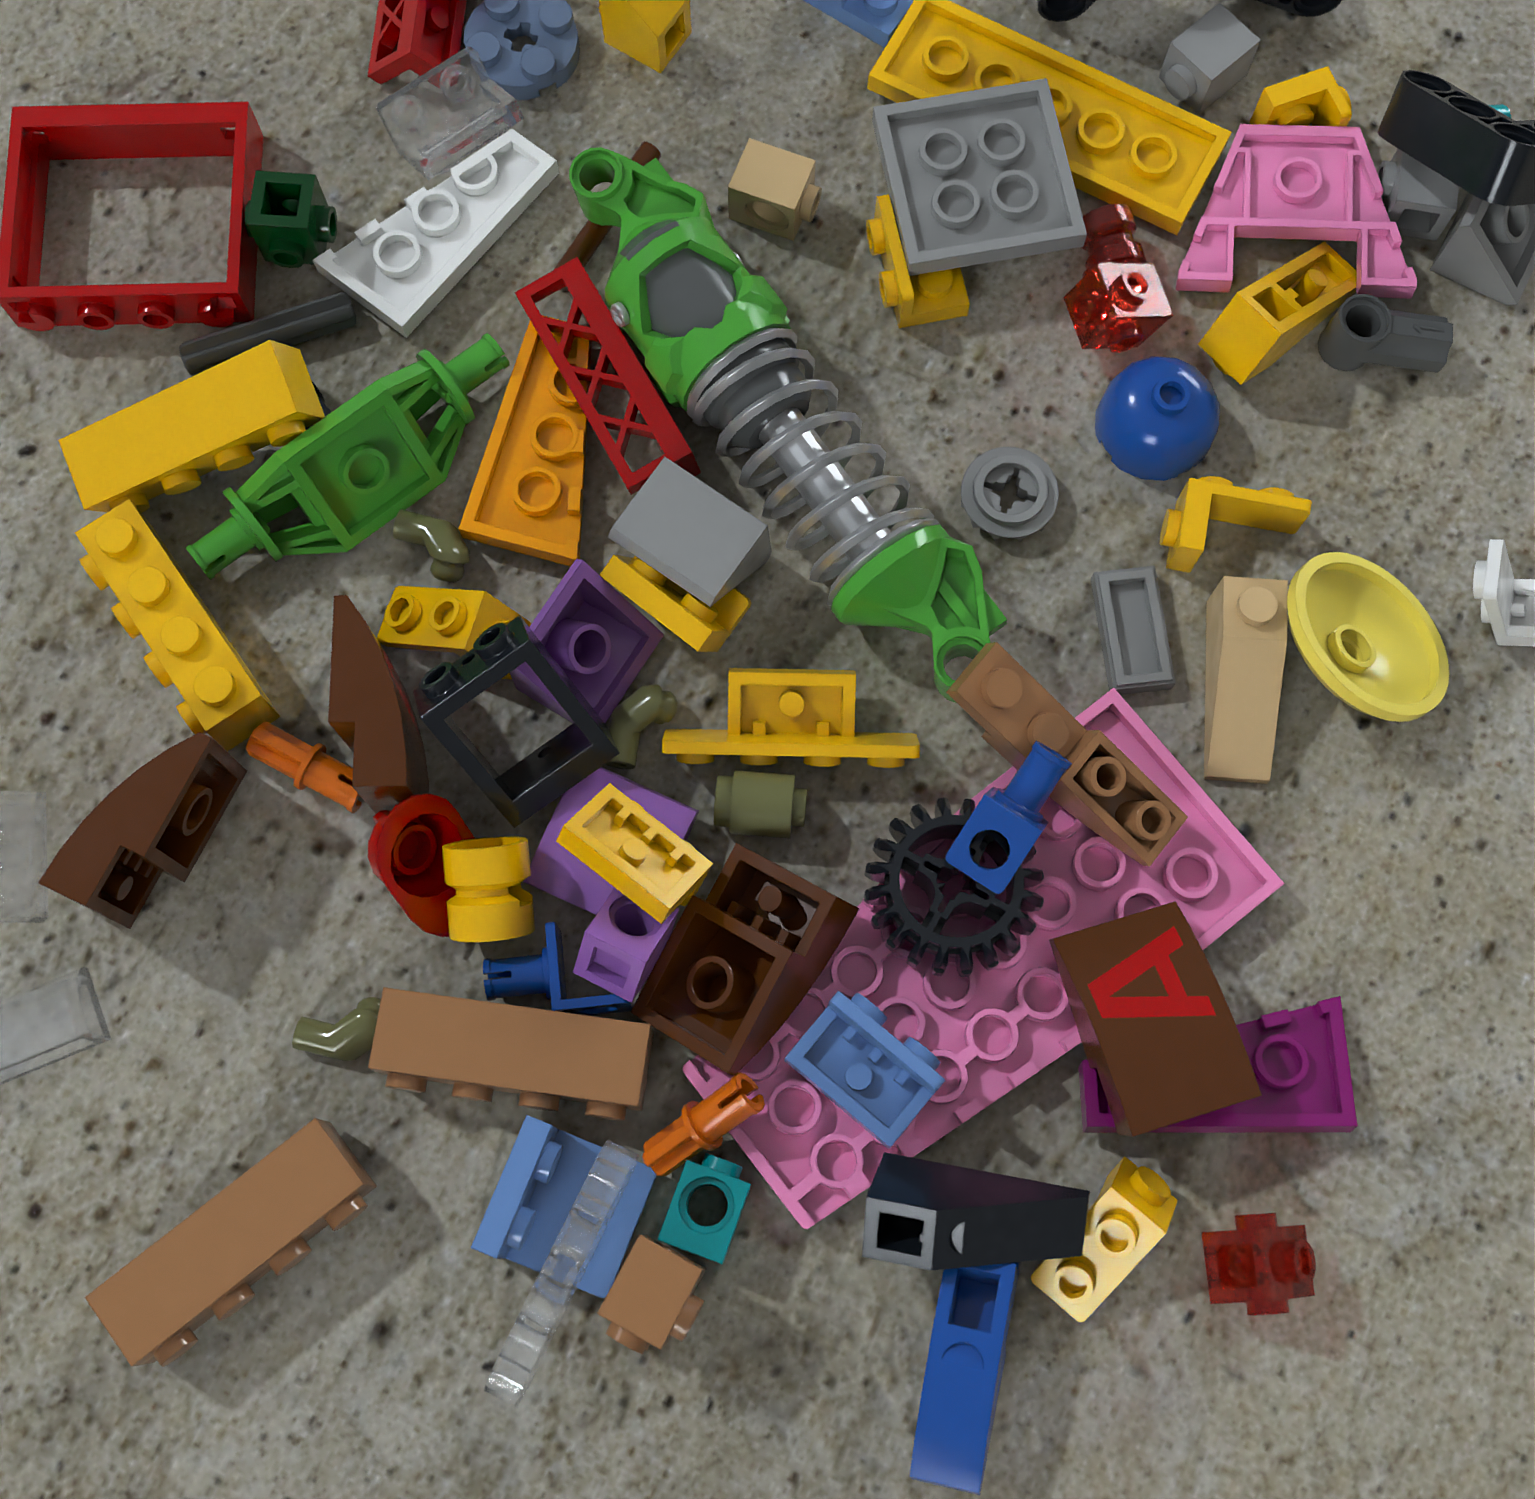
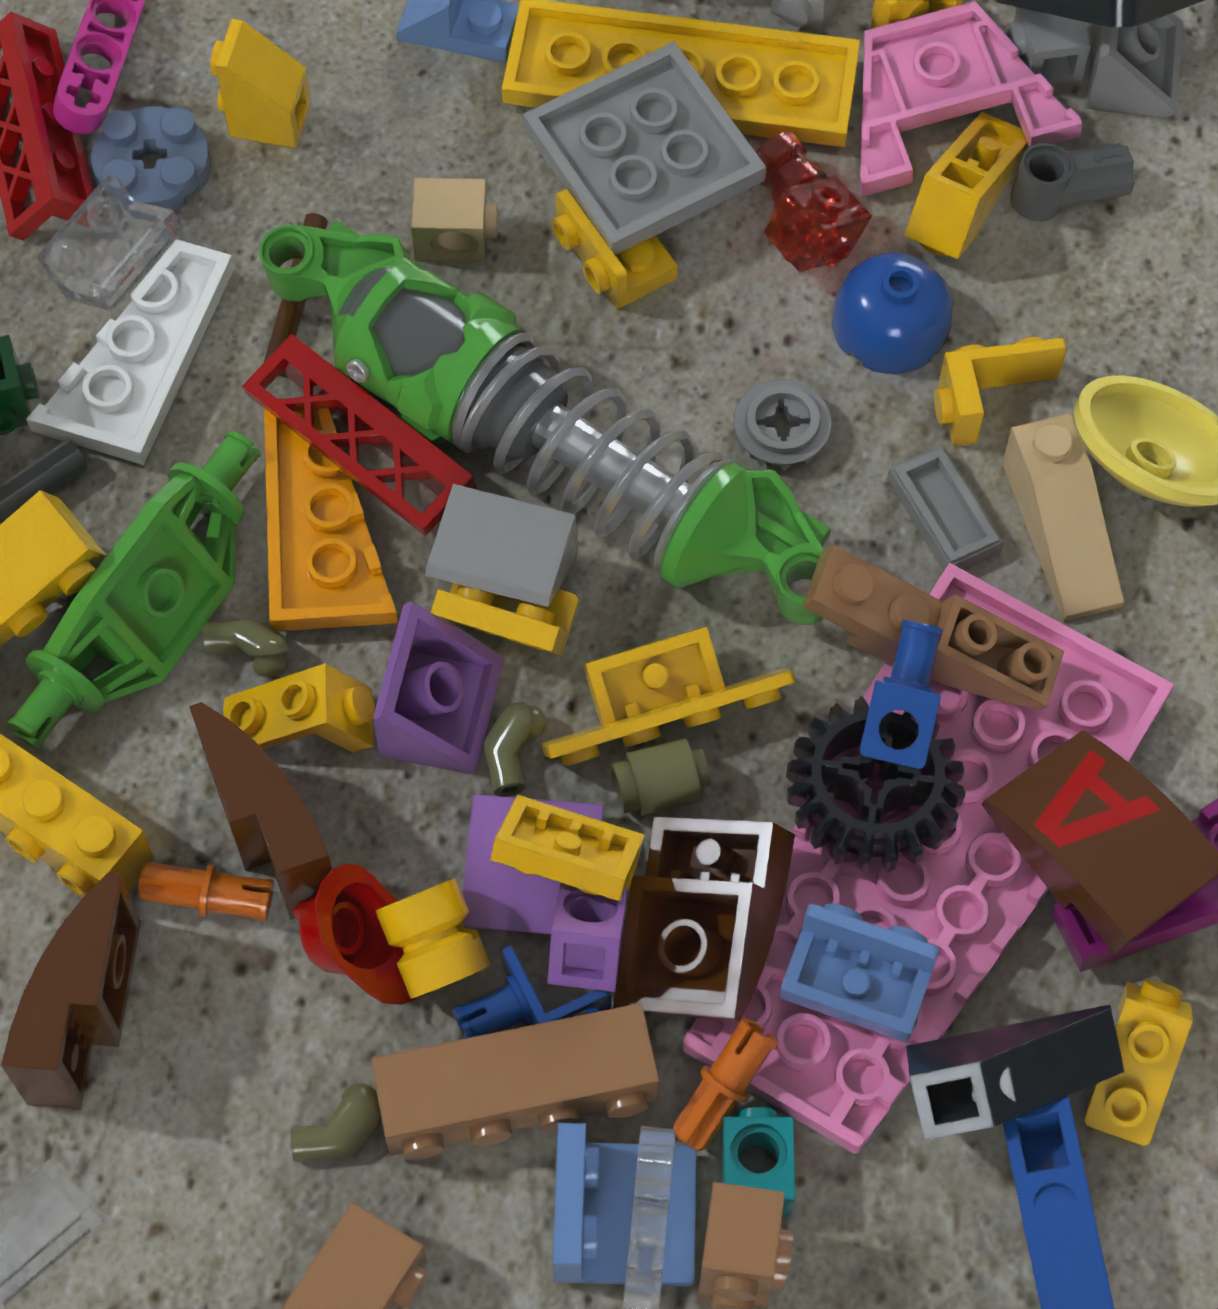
camera: 20 degrees left, 10 degrees down
black window [413,615,620,828] -> none

